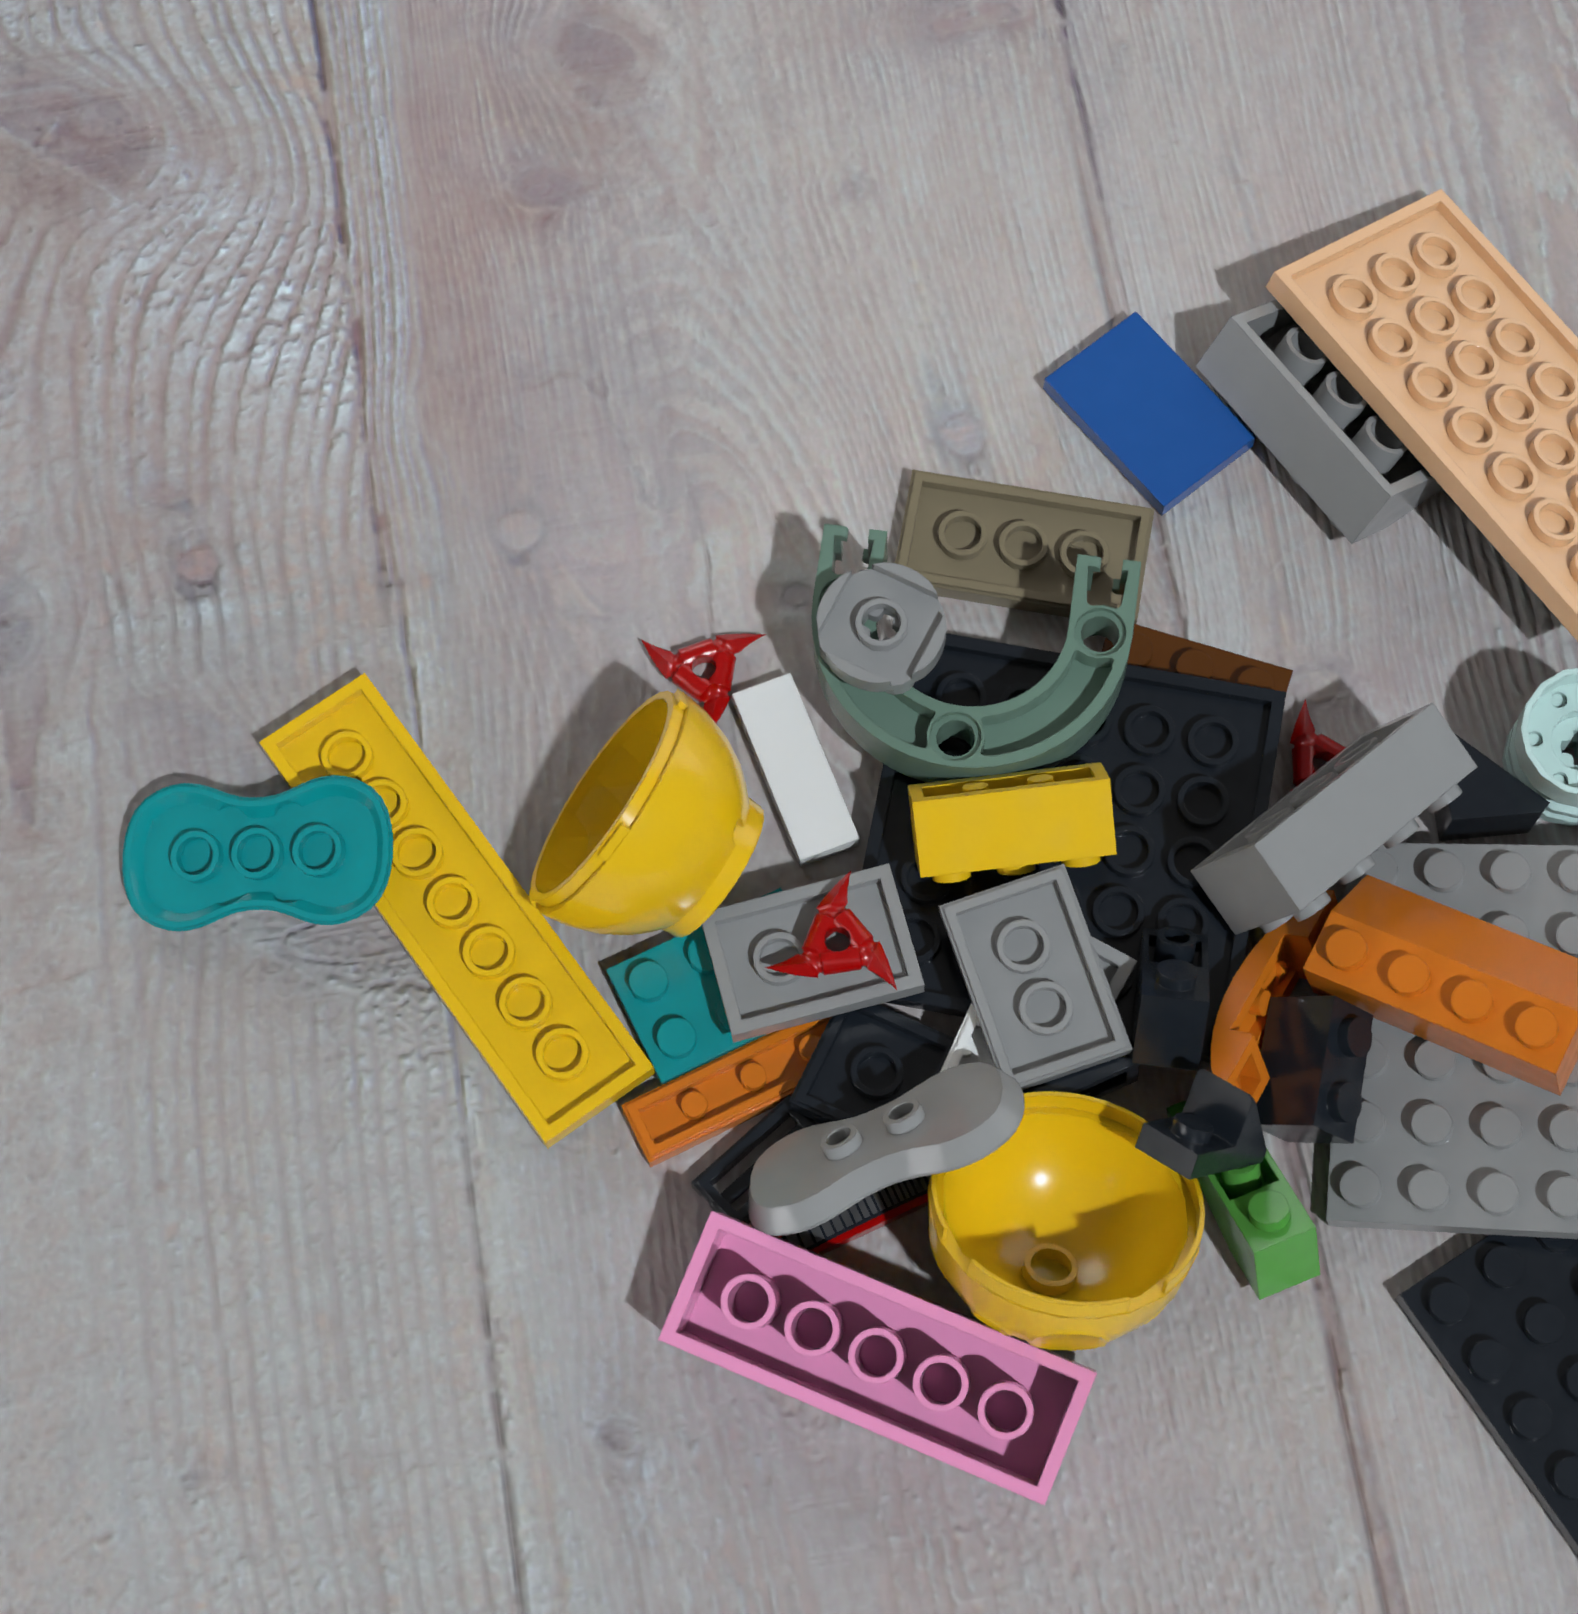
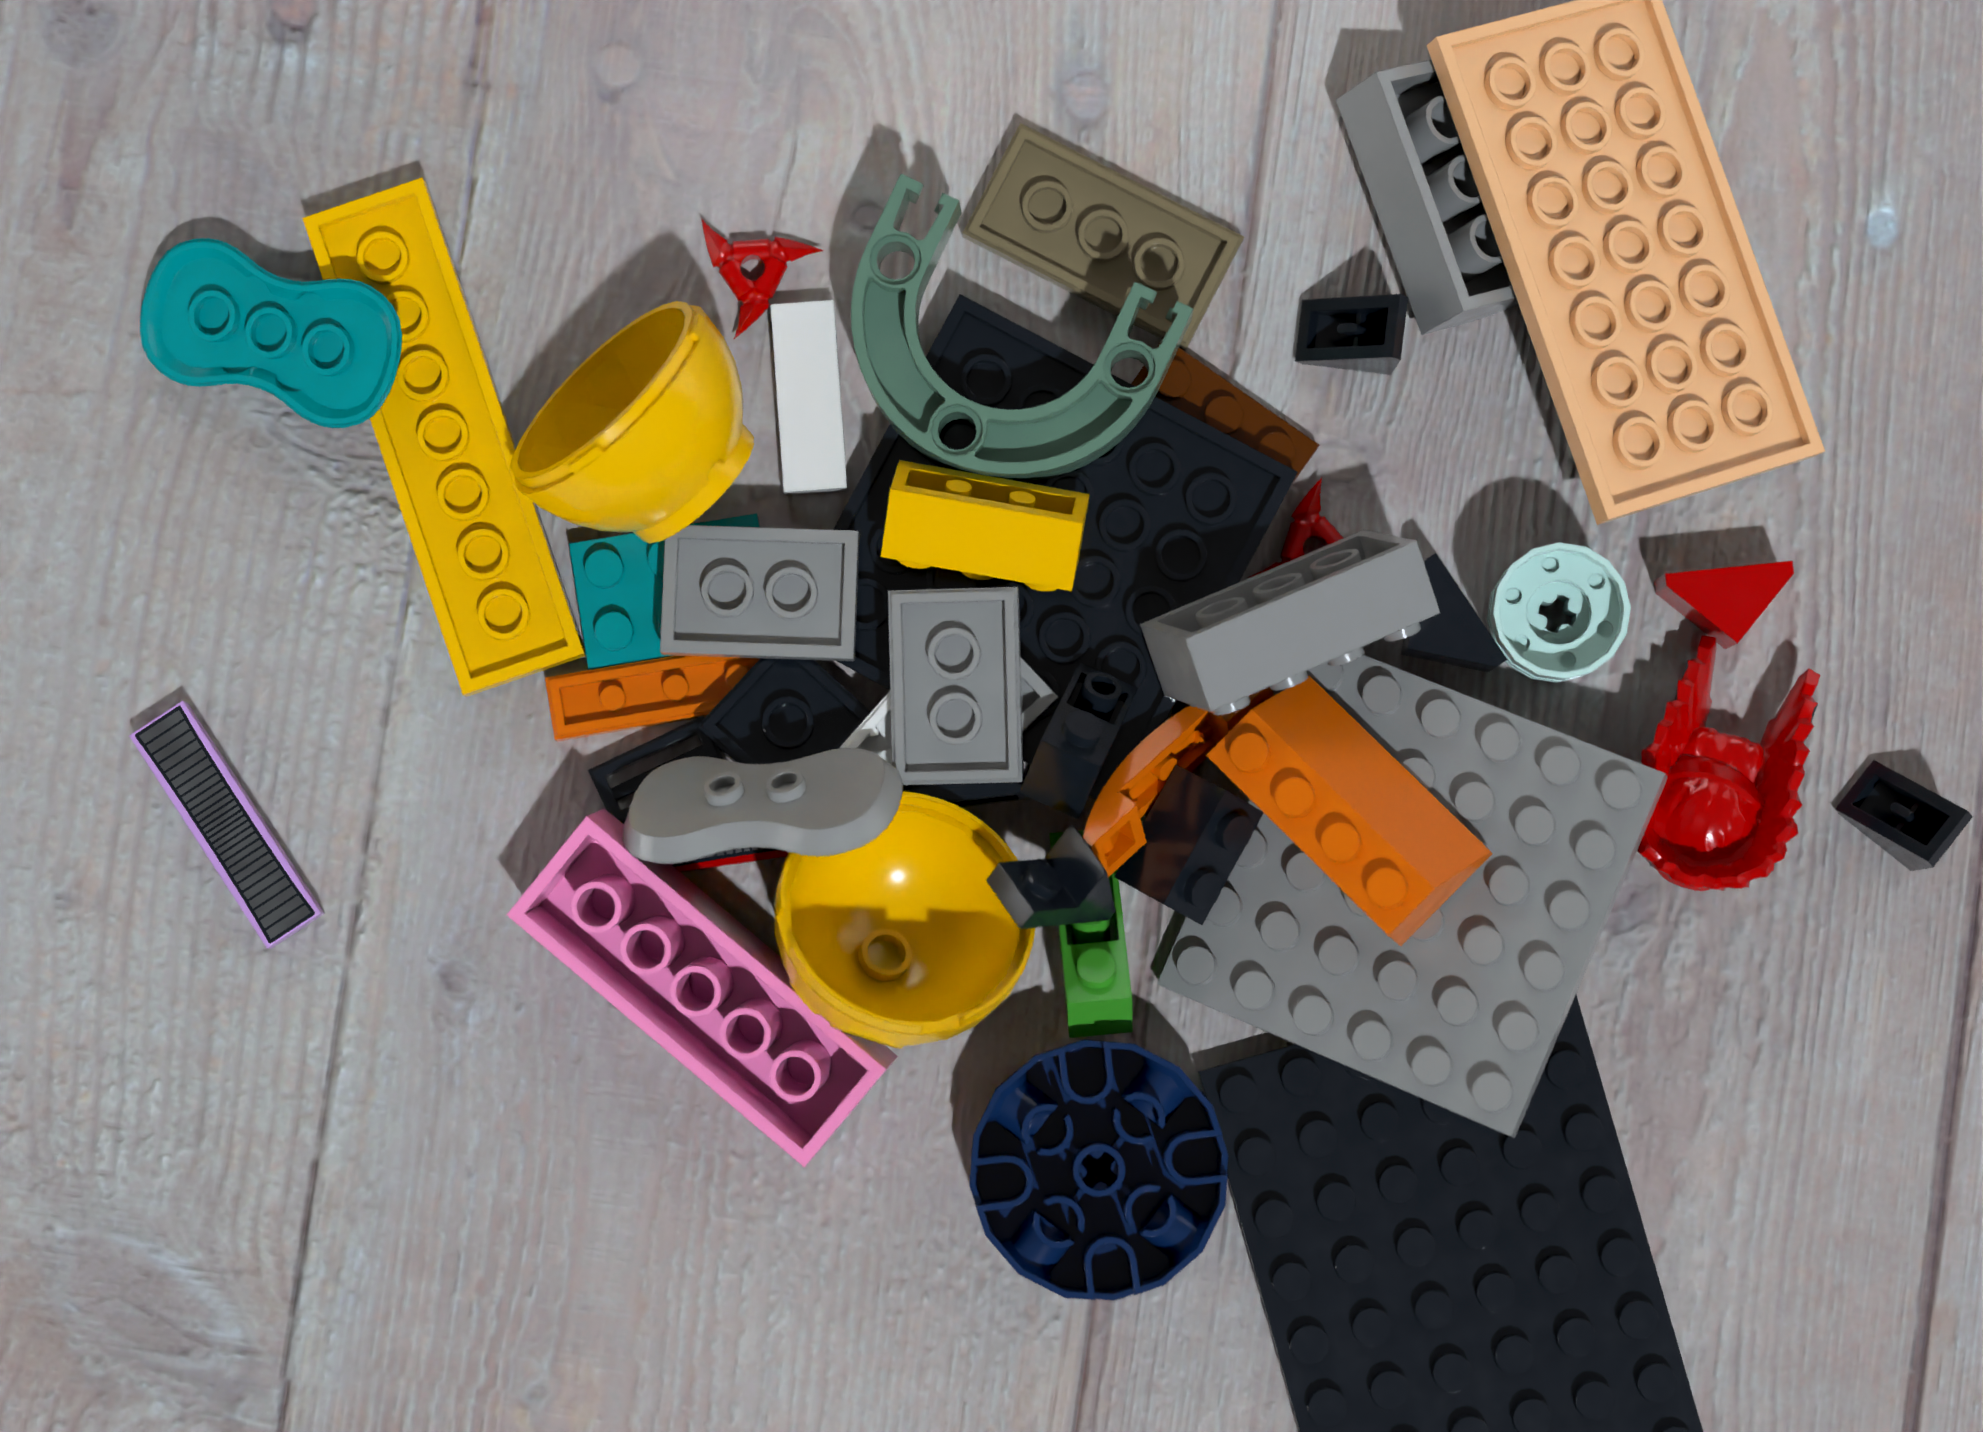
camera: 15 degrees right, 15 degrees up
red piece [765,871,897,990] -> none
light grey plate [816,562,947,695] -> none
blue tile [1043,311,1256,516] -> none
none -> tile [129,701,325,949]
none -> dark blue brick [969,1040,1228,1301]
none -> black slope [1295,294,1408,375]

